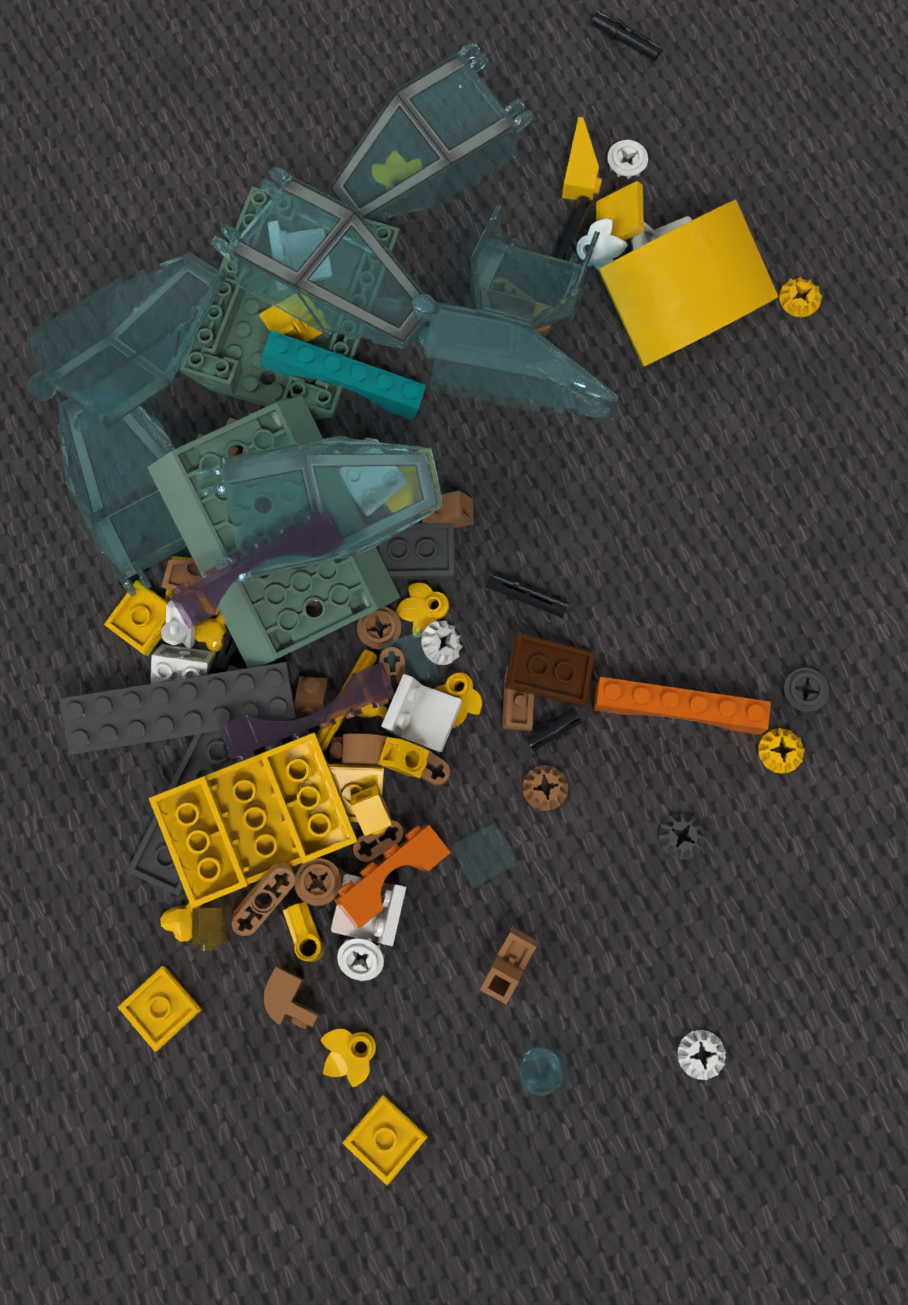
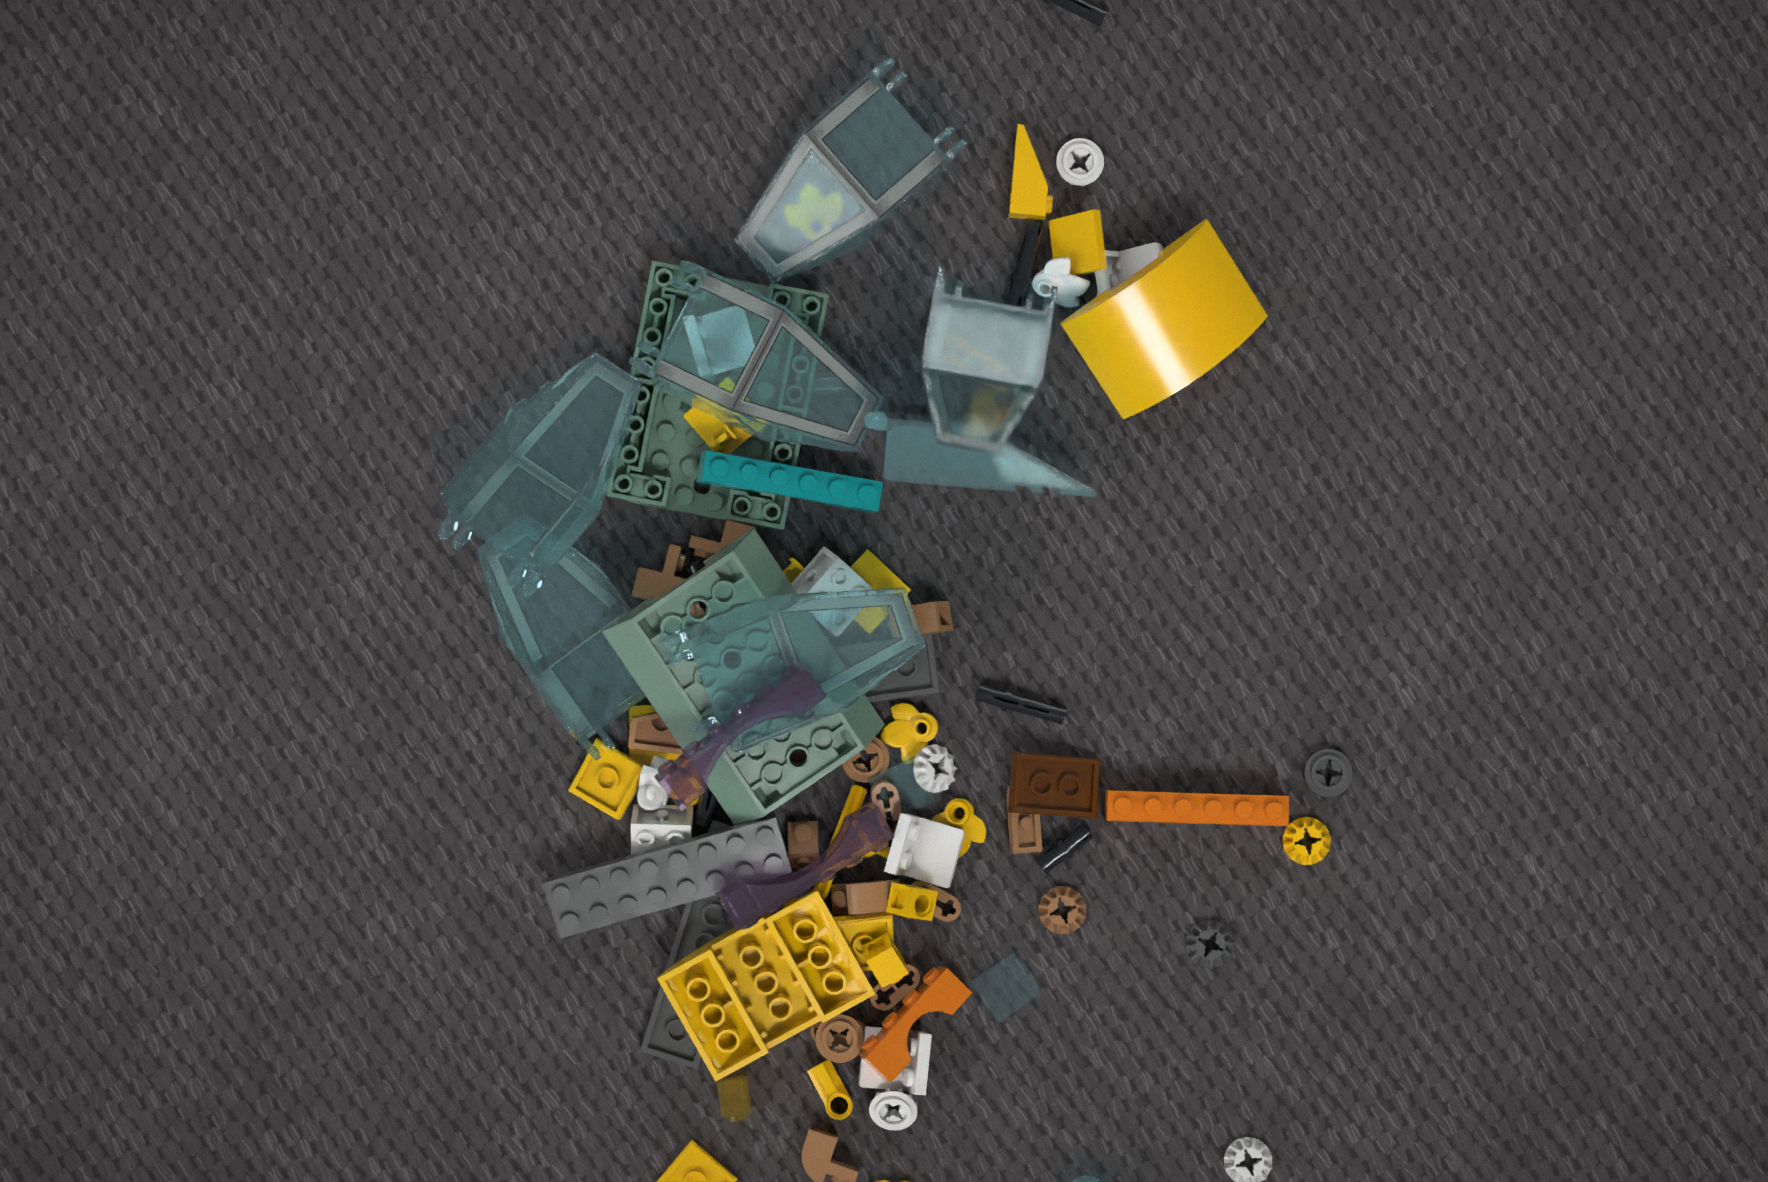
camera: 10 degrees left, 10 degrees up
yellow rock [160,903,202,942] -> none
medium nougat beam [232,862,295,936] -> none
medium nougat brick [480,927,539,1004] -> none
yellow gear [779,276,822,317] -> none

